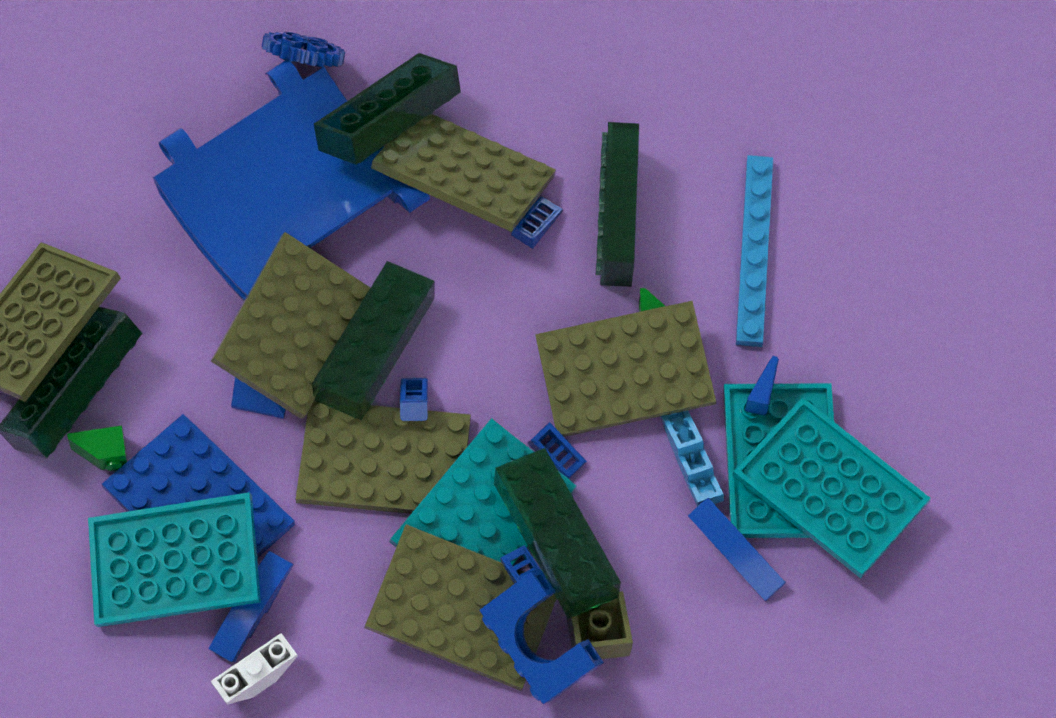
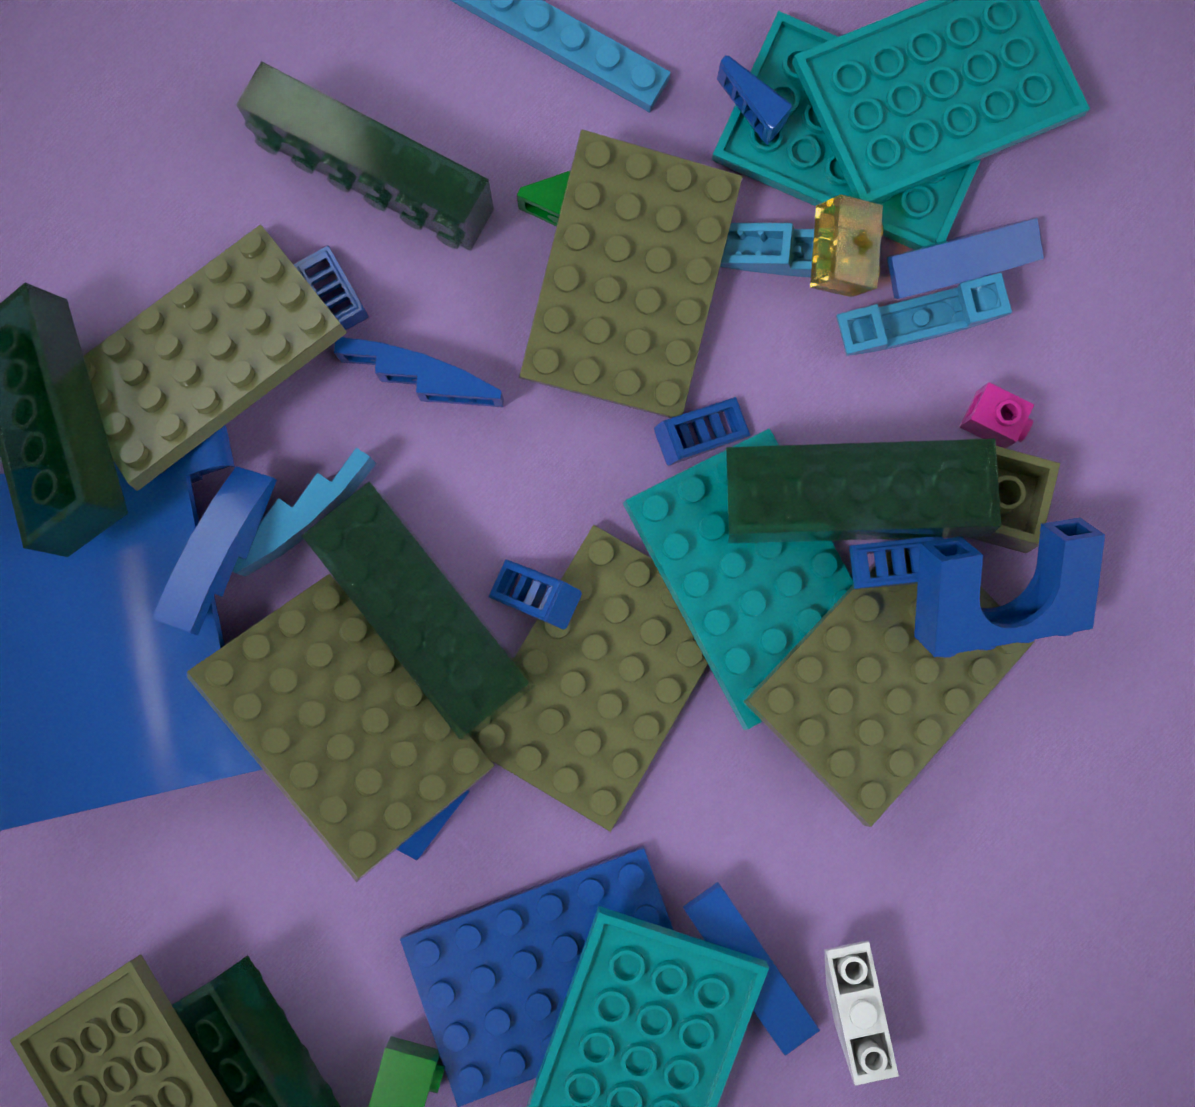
camera: 70 degrees left, 20 degrees up
none -> blue slope [151,466,277,636]
none -> dark azure slope [232,447,377,577]
none -> blue slope [334,337,504,407]
none -> clear yellow brick [810,194,883,297]
none -> dark azure slope [836,273,1012,356]
none -> dark pink brick [959,382,1034,448]

